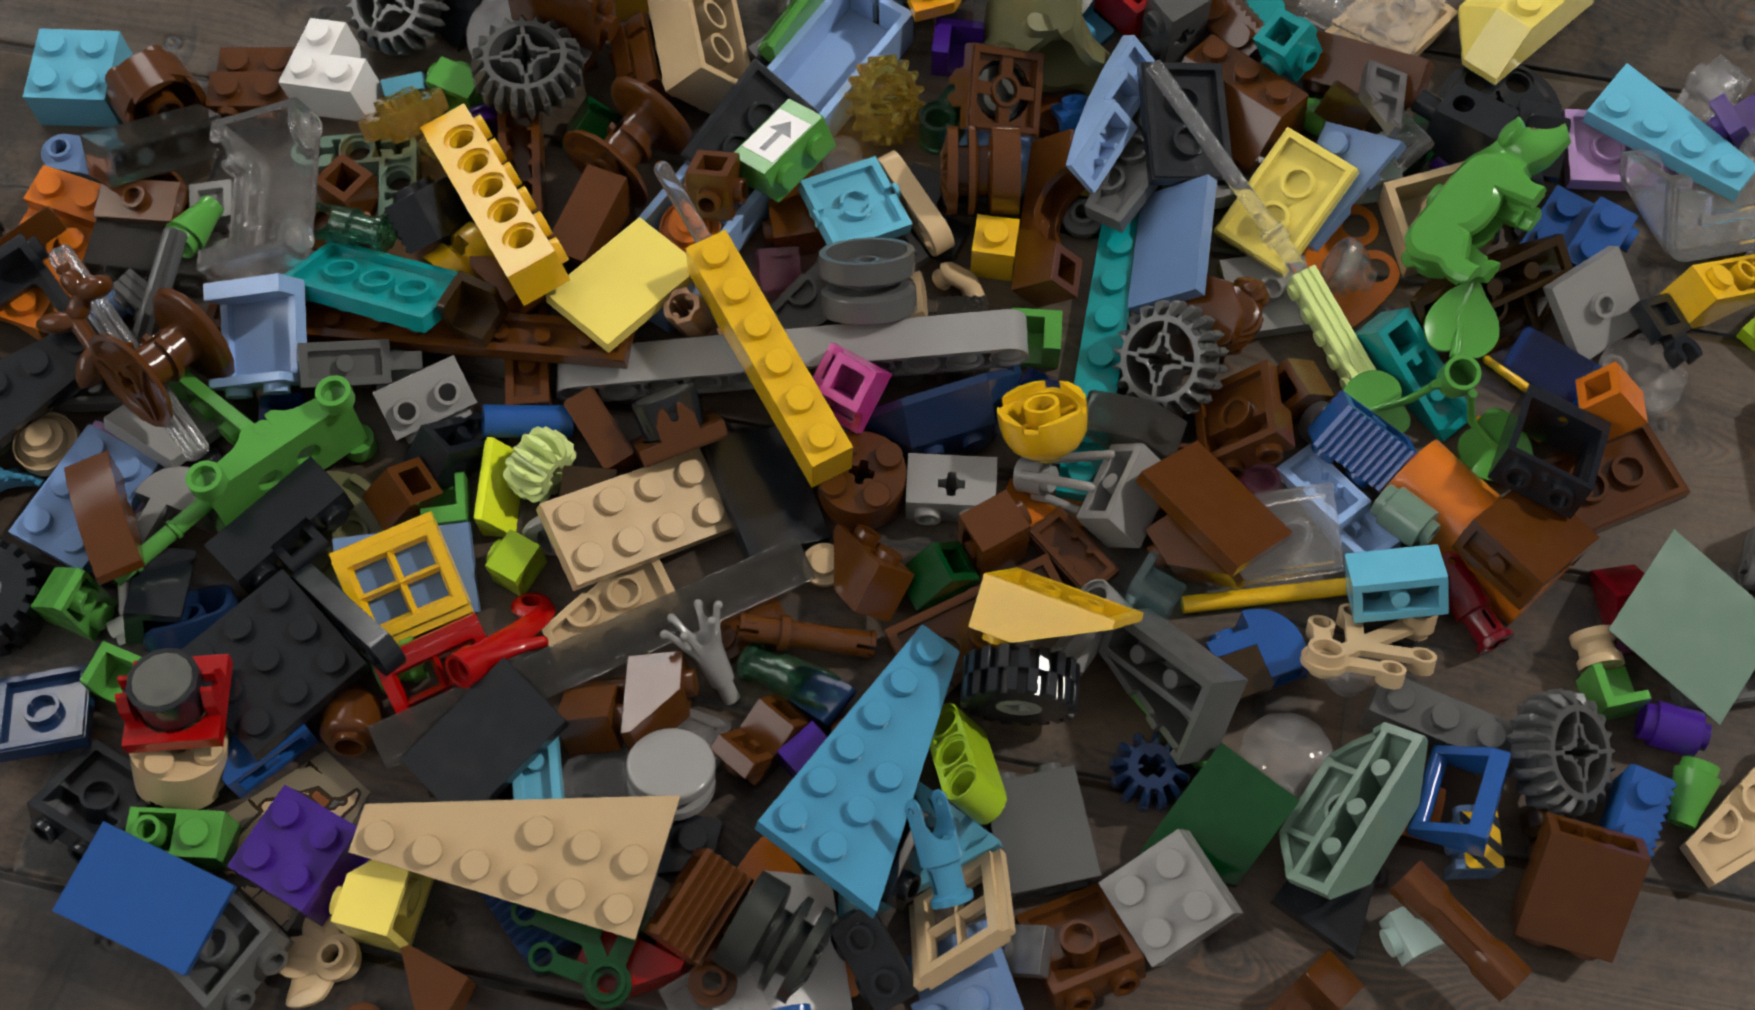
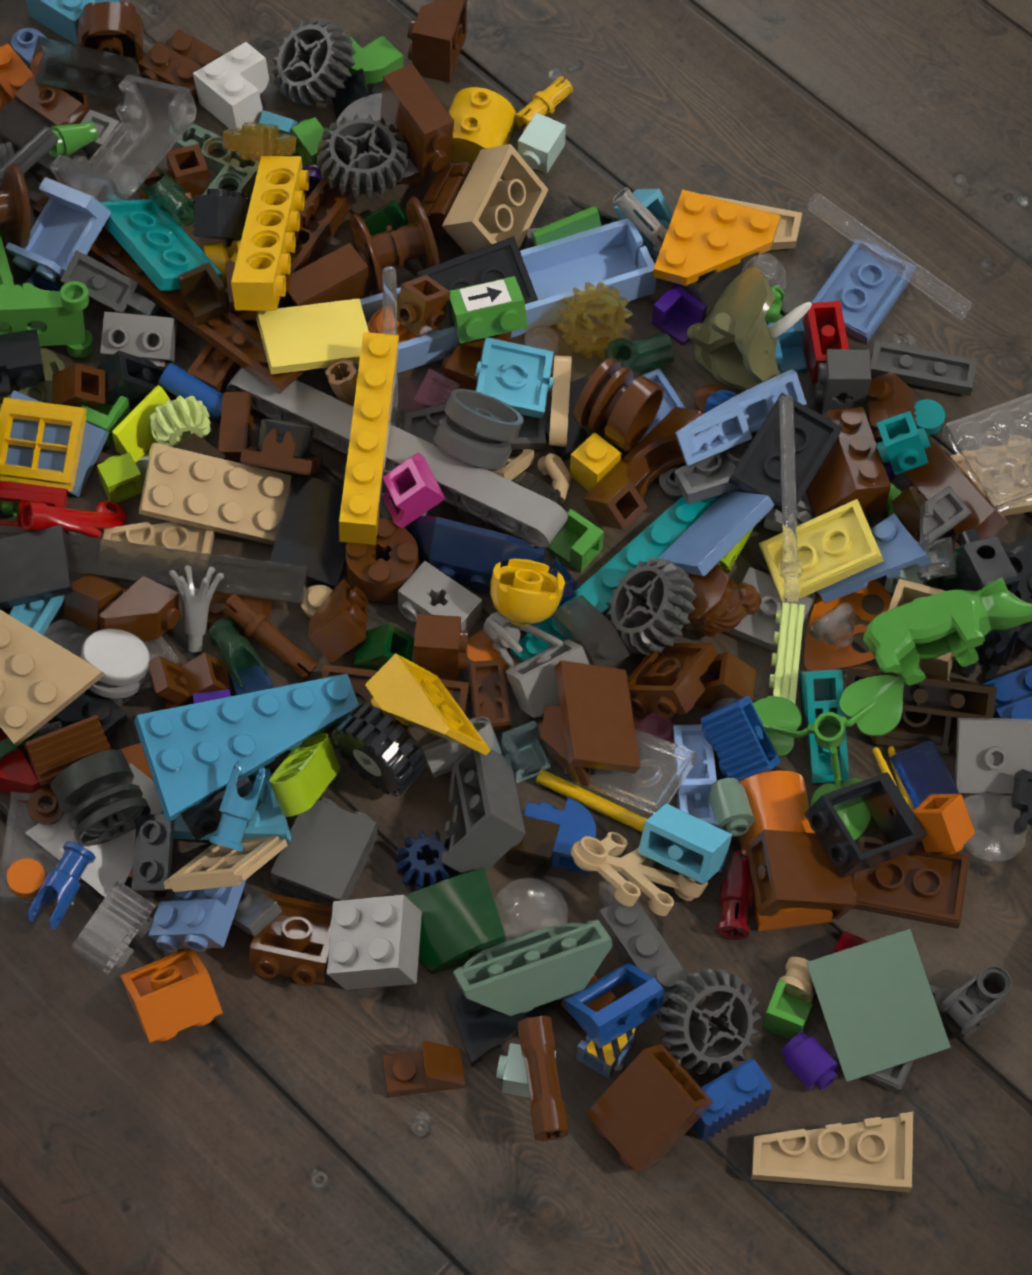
camera: 30 degrees right, 5 degrees down
reddish brown piece [947,42,1045,138] -> none
bright green cone [1667,756,1722,830] -> none

